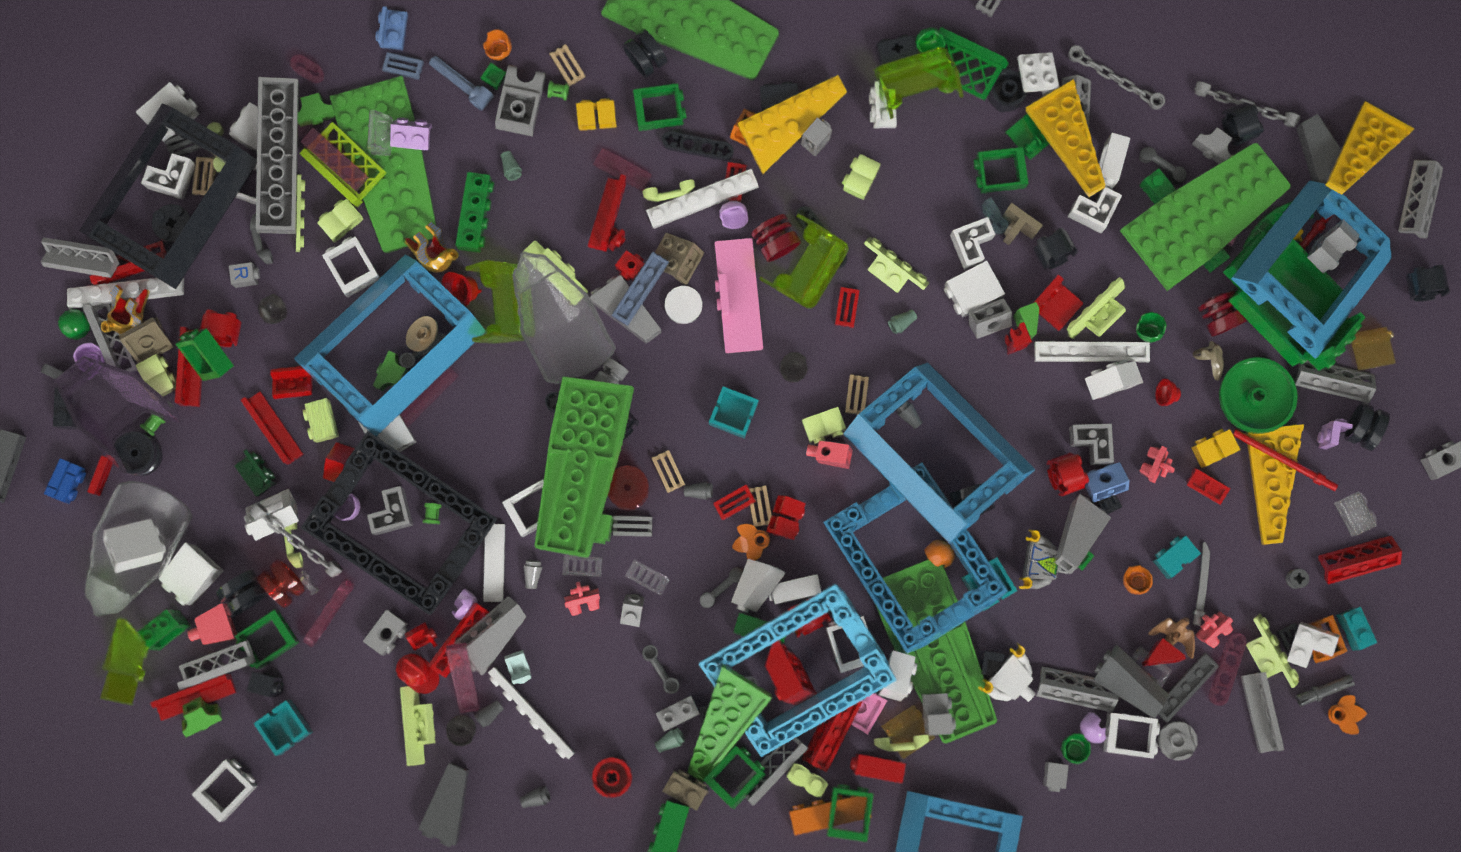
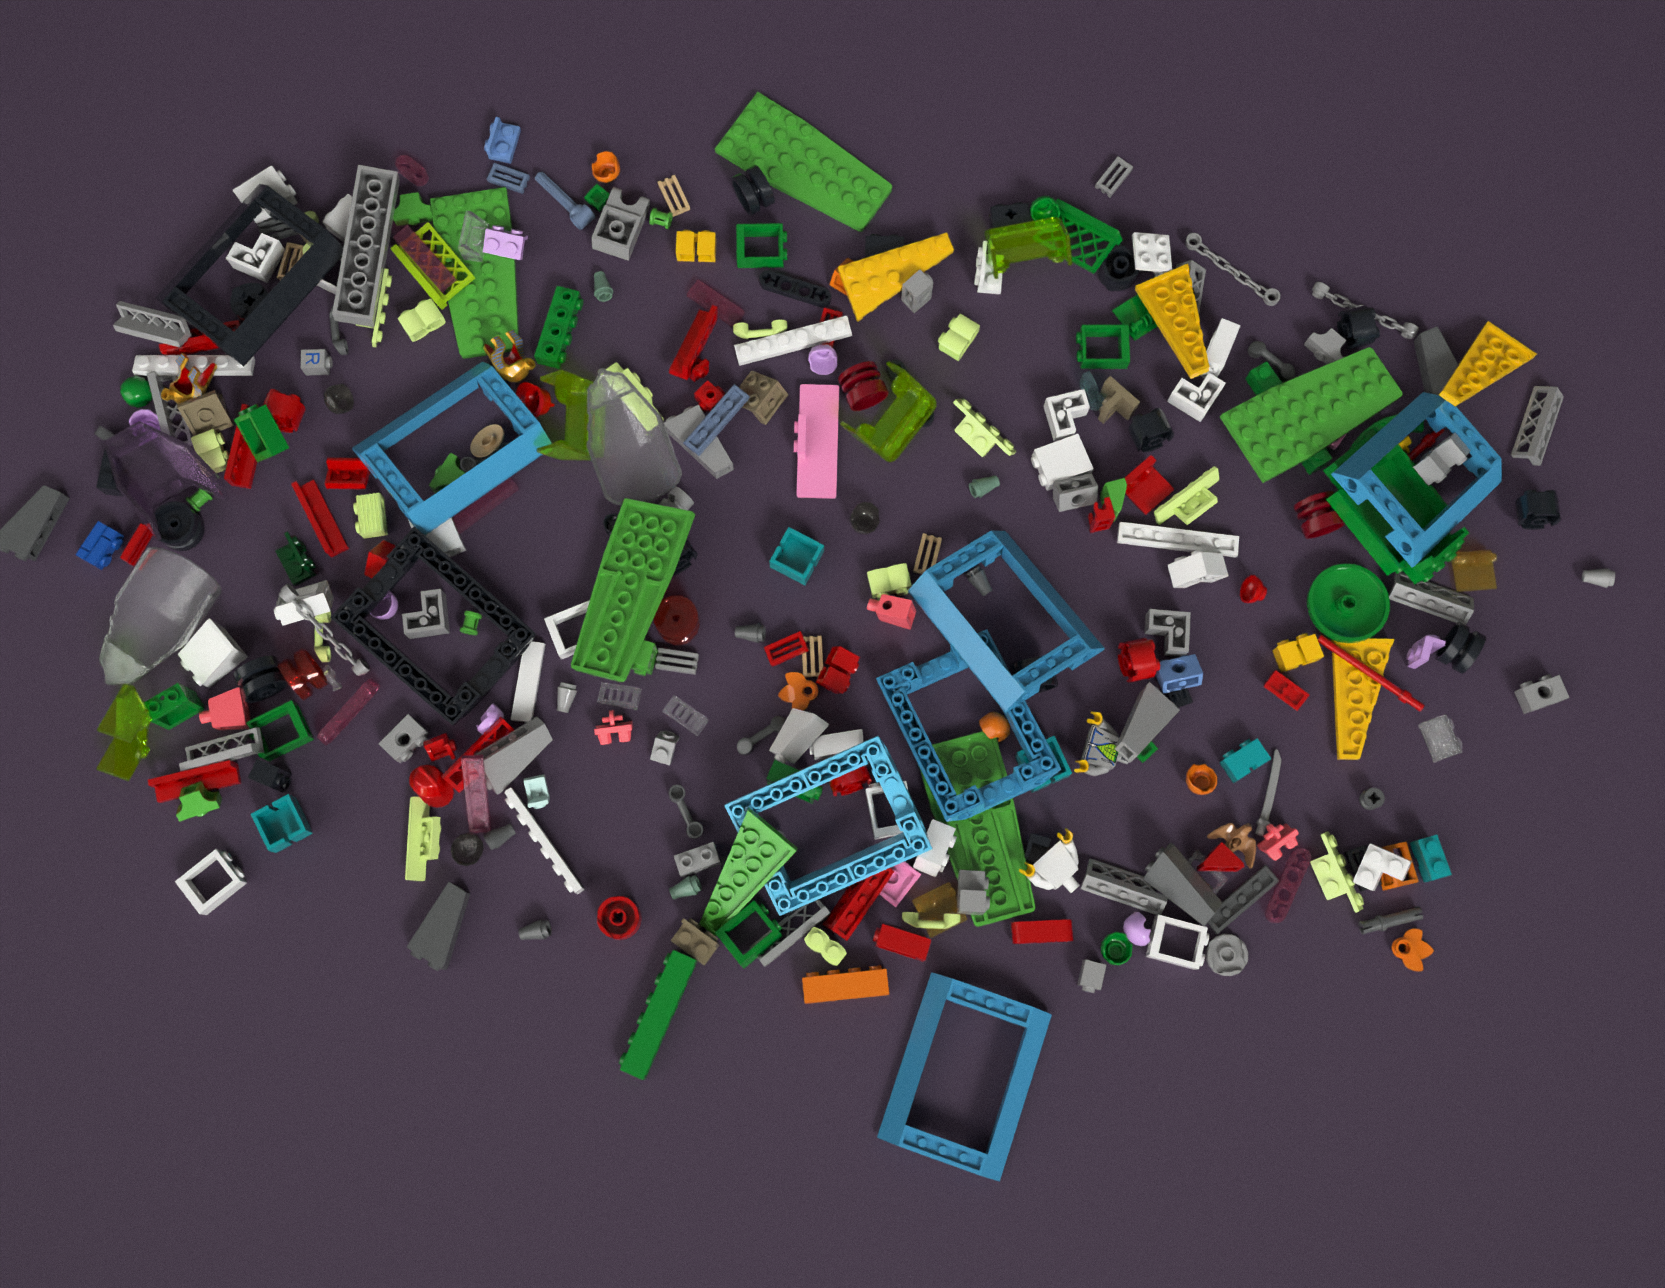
camera: 10 degrees right, 5 degrees down
white brick [103,519,166,573] -> none
white window [322,236,380,298] -> none
tan tile [652,450,685,493] -> none
white tile [665,286,702,324] -> none
red wedge [765,639,817,706] -> none
green window [826,784,874,842] -> none
red tile [835,287,860,328] -> none
green hair [1136,312,1167,343] -> none
coral hips [1140,446,1175,483] -> none
dark tan piece [1192,341,1224,381] -> none
light grey fence [1241,672,1284,753] -> none
red fence [1318,535,1402,584] -> none
none -> red beam [1011,919,1073,944]

